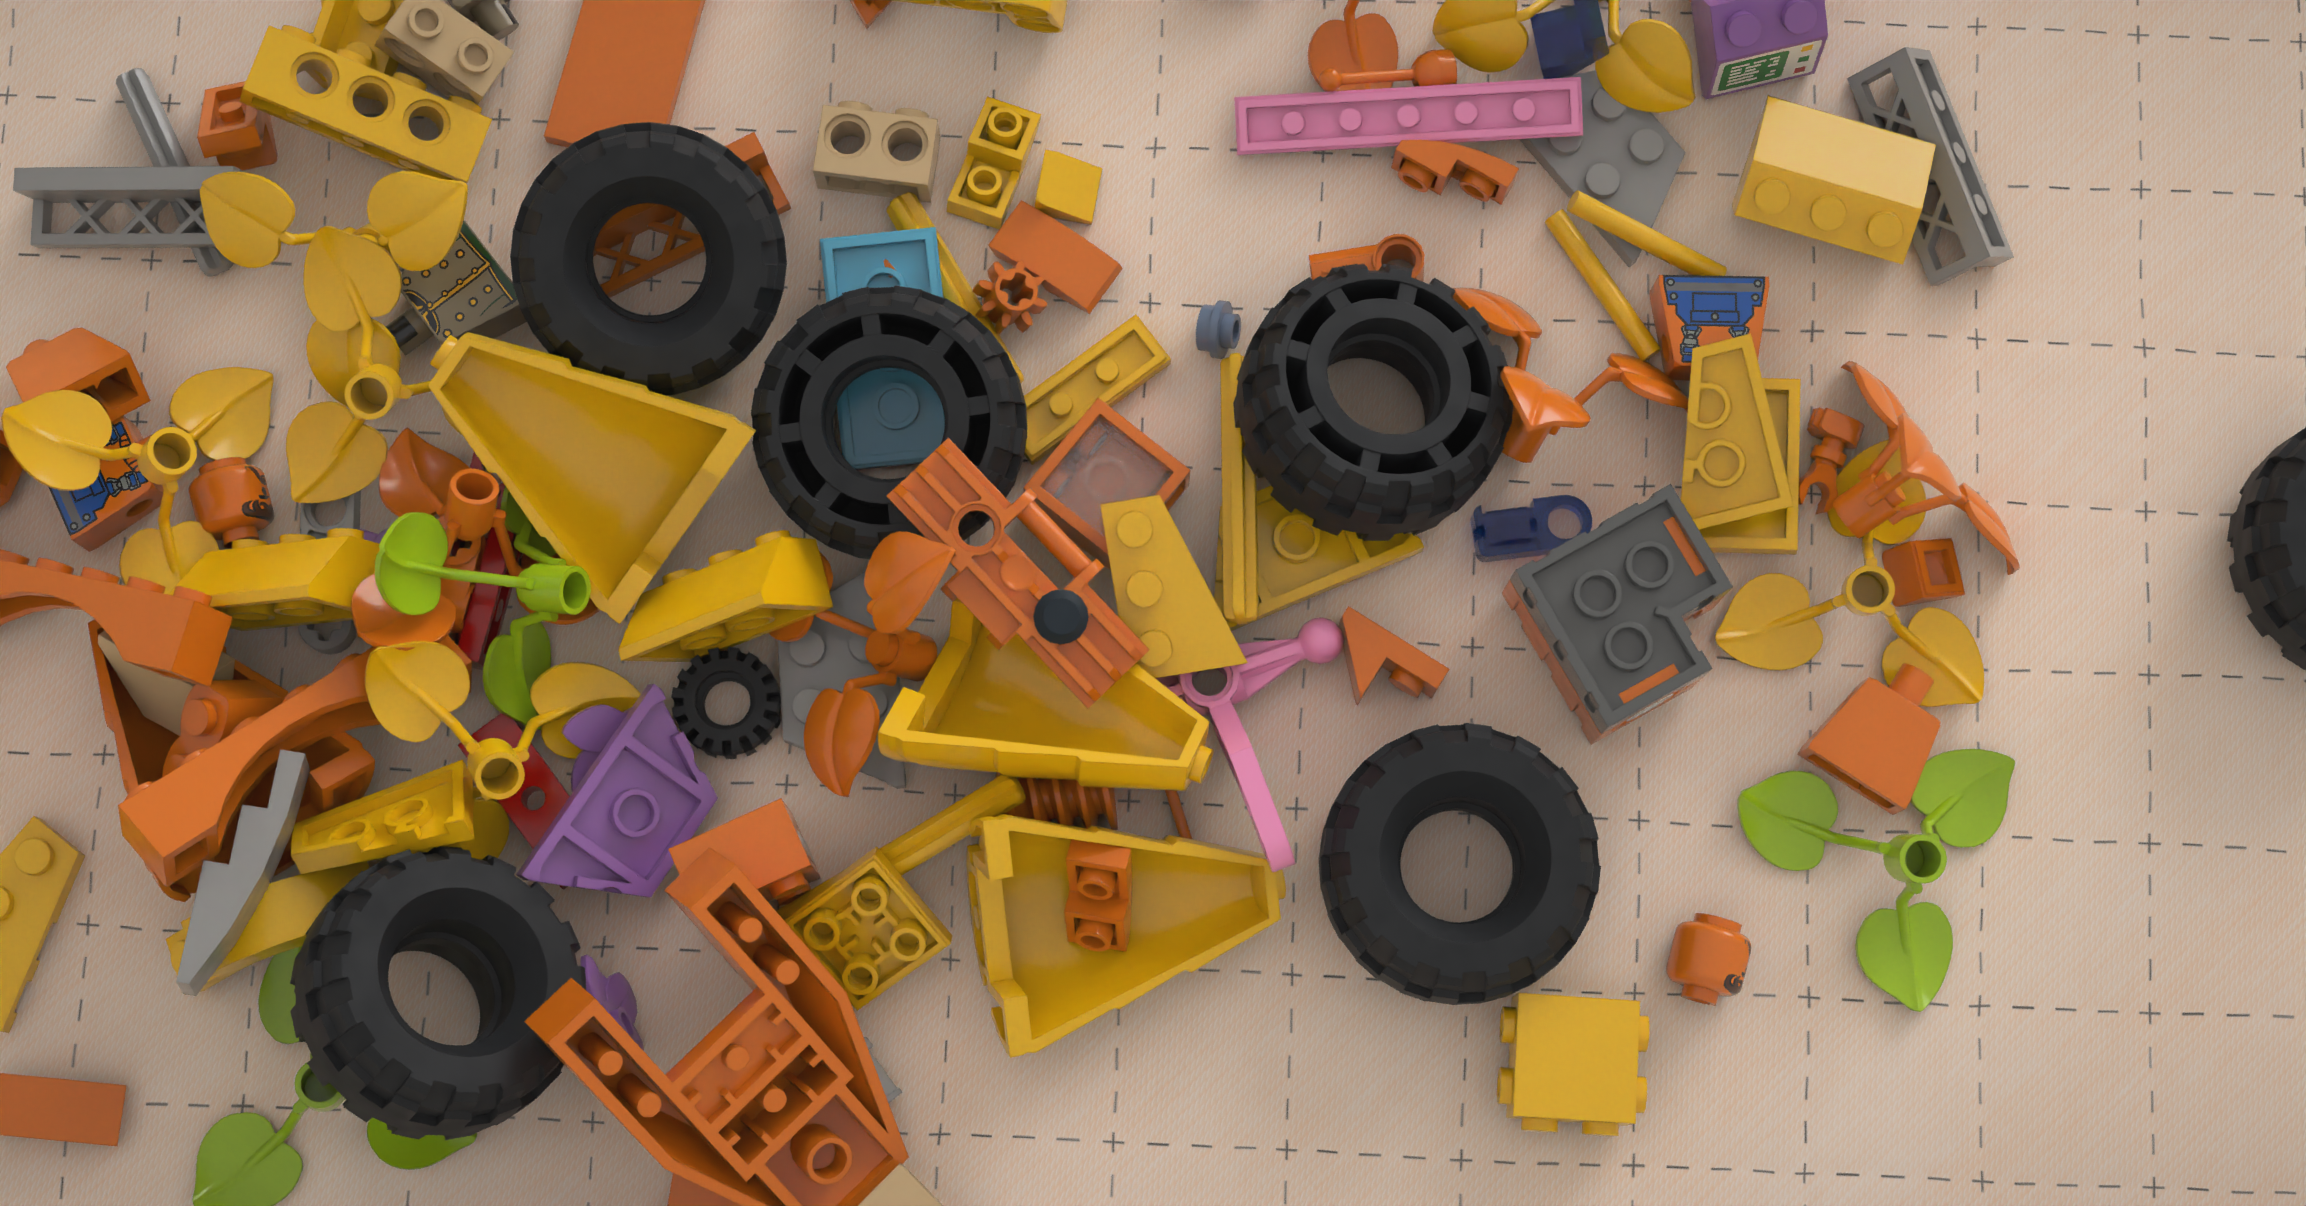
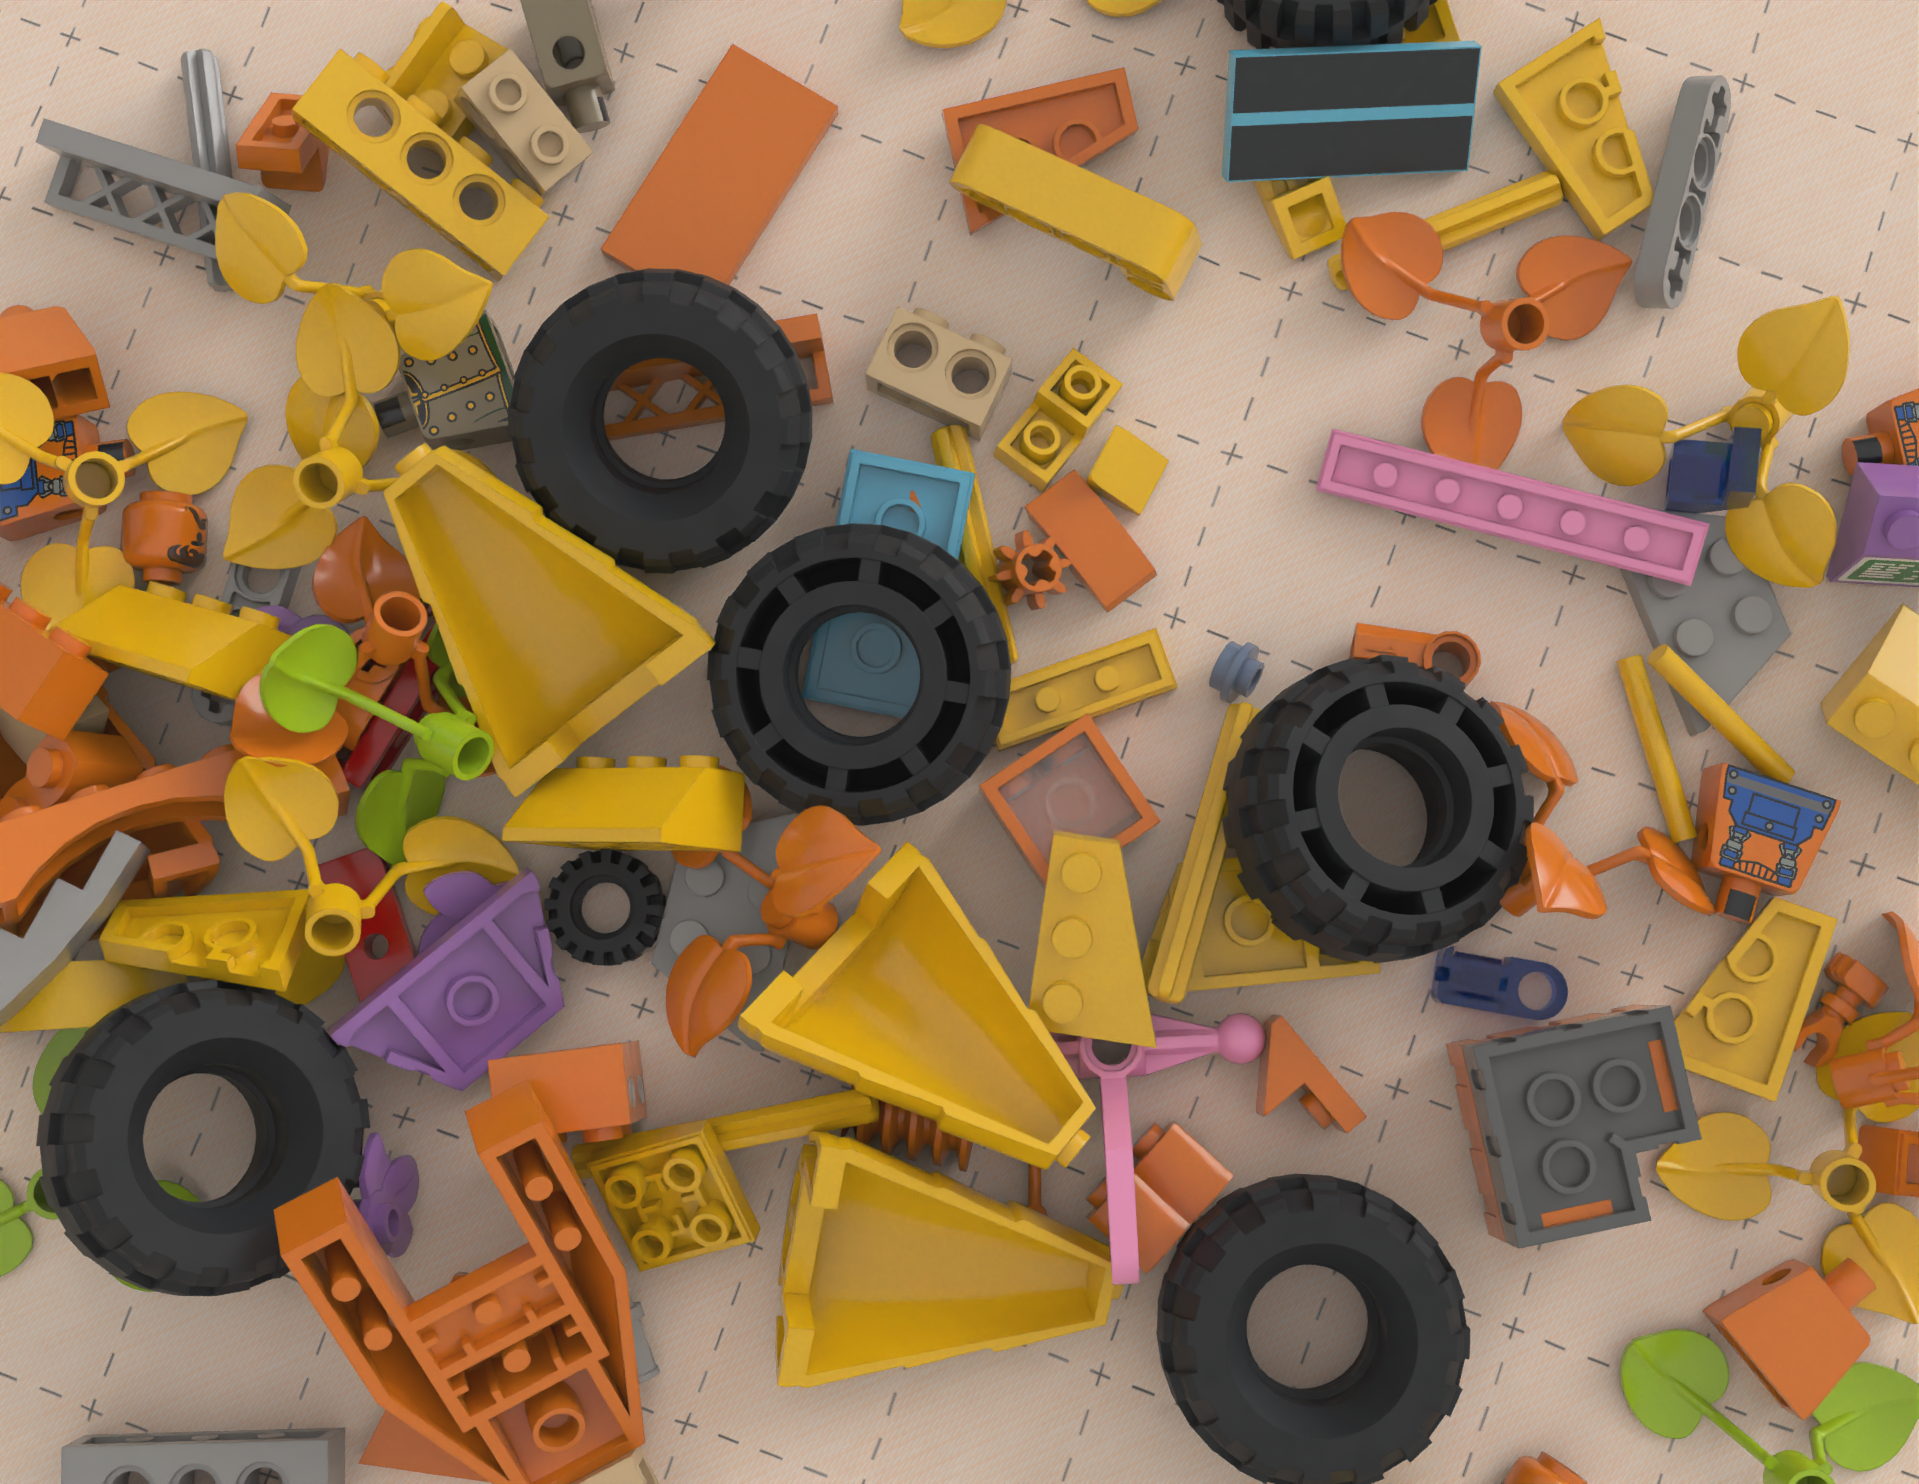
camera: 20 degrees right, 5 degrees up
orange piece [886,437,1149,709] -> none
orange slope [1064,839,1132,952] -> none
orange hinge [1319,49,1457,92] -> none
orange slope [1391,140,1519,205] -> none
yellow wing [1681,333,1794,529] -> none
none -> orange brick [1086,1121,1234,1274]

